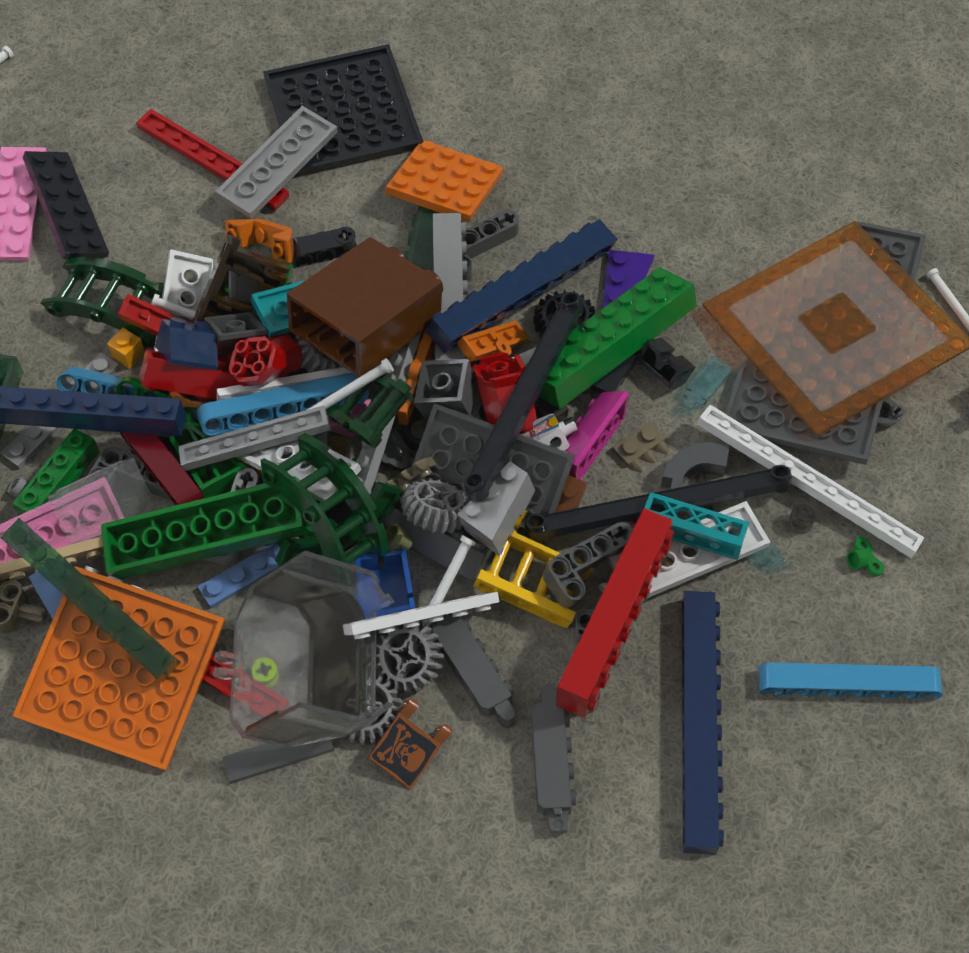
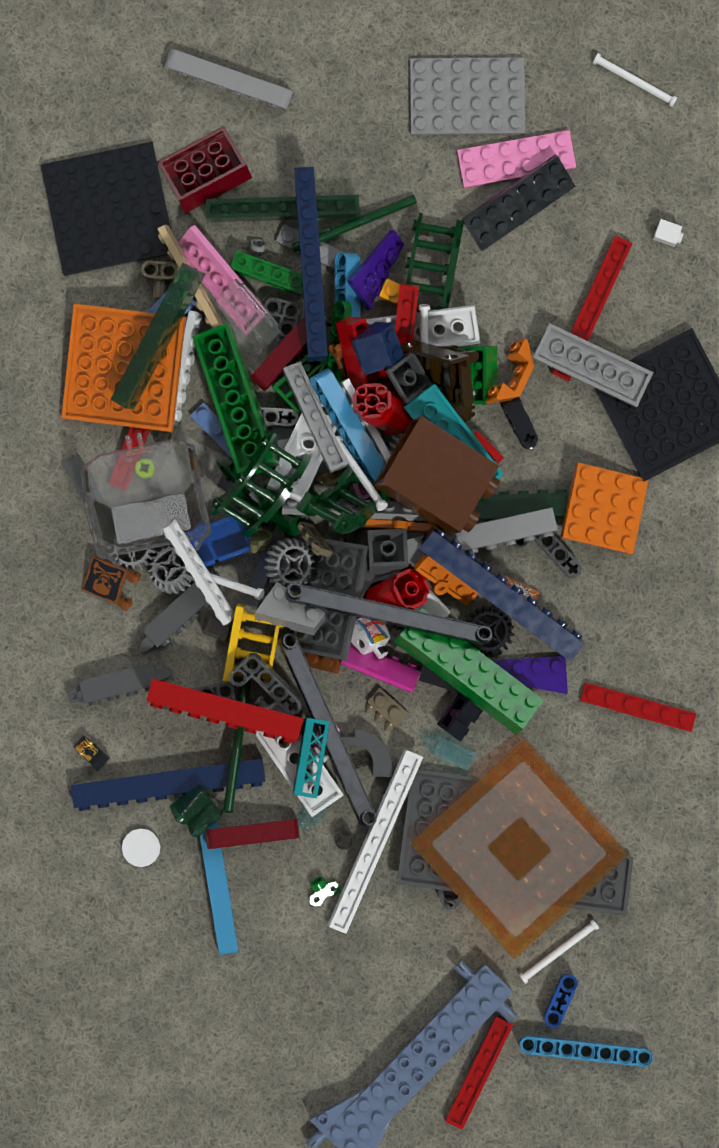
camera: 80 degrees right, 25 degrees up
none -> black leg [73,735,110,771]
none -> white tile [122,828,161,867]
none -> clear green piece [170,784,223,838]
none -> clear smoke brick [201,616,232,642]
none -> dark red beam [205,819,300,849]
none -> dark green piece [223,680,251,813]
none -> dark green piece [291,195,417,253]
none -> dark purple wing [347,230,404,310]
none -> red plate [580,682,696,732]
none -> white brick [653,219,684,247]

